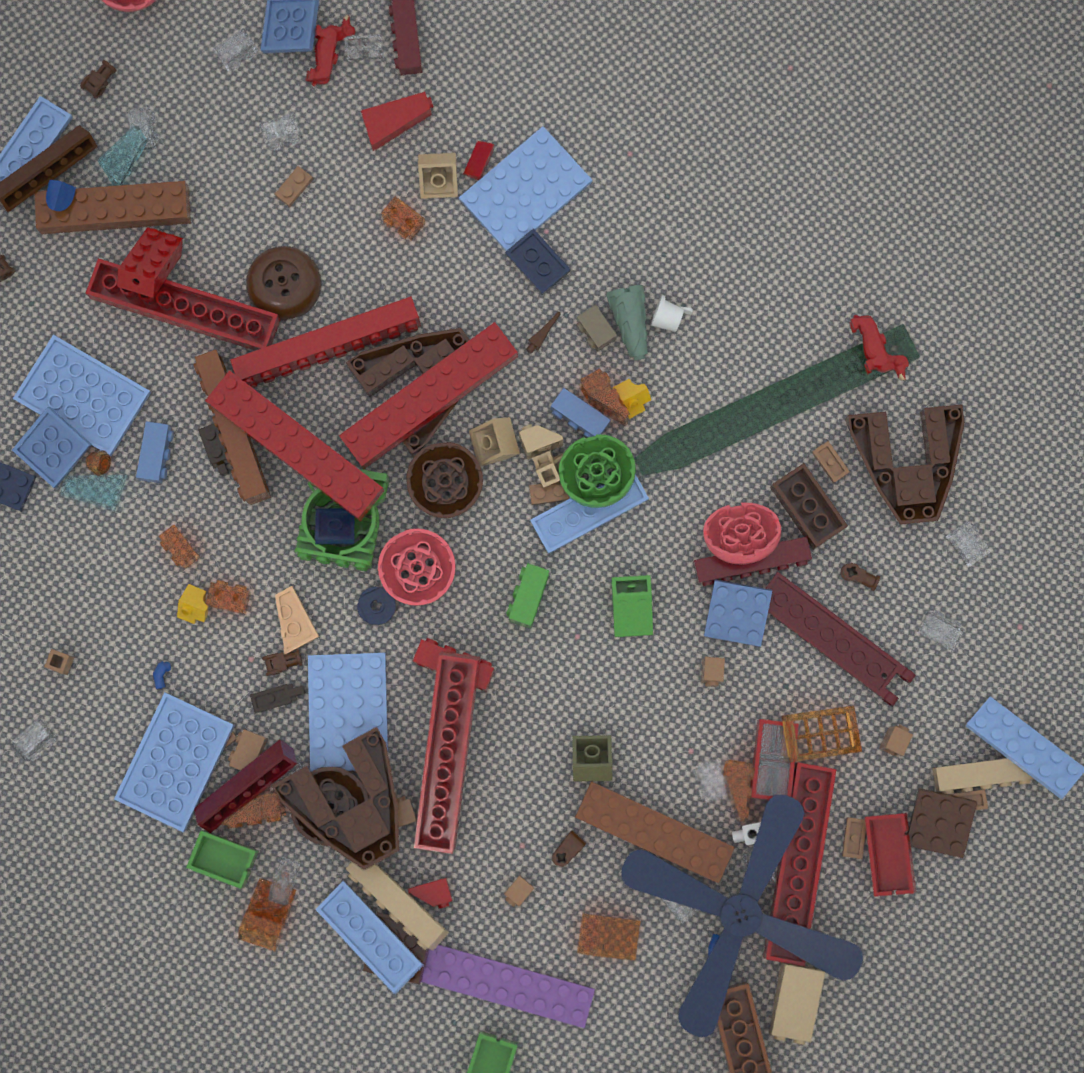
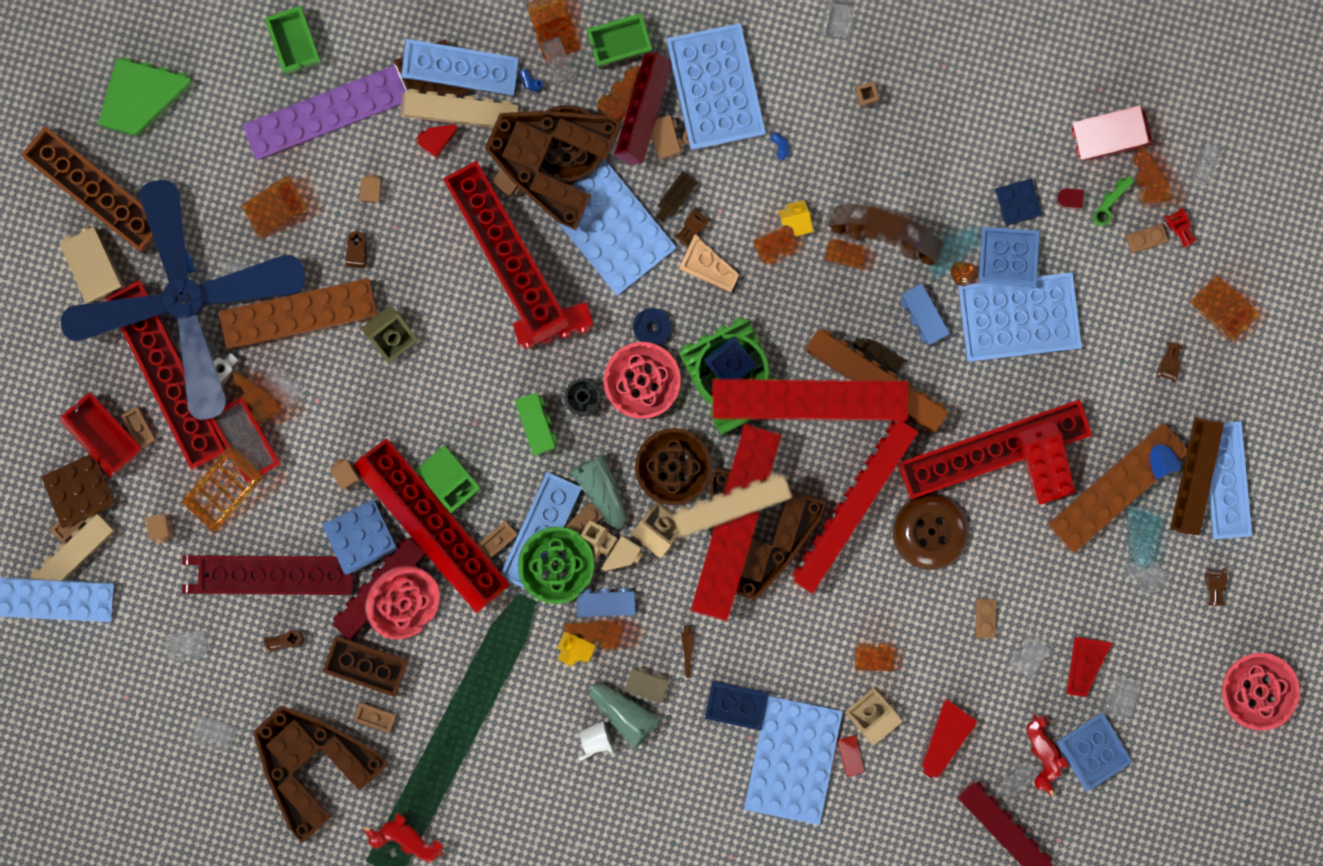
camera: 140 degrees right, 5 degrees up
none -> red brick [352,438,510,614]
none -> medium nougat plate [477,521,517,560]
none -> blue arm [519,69,544,92]
none -> pearl dark grey brick [563,377,602,417]
none -> sand green cone [570,453,627,529]
none -> tan brick [673,474,792,537]
none -> reddish brown piece [828,204,944,266]
none -> red wing [1066,637,1113,697]

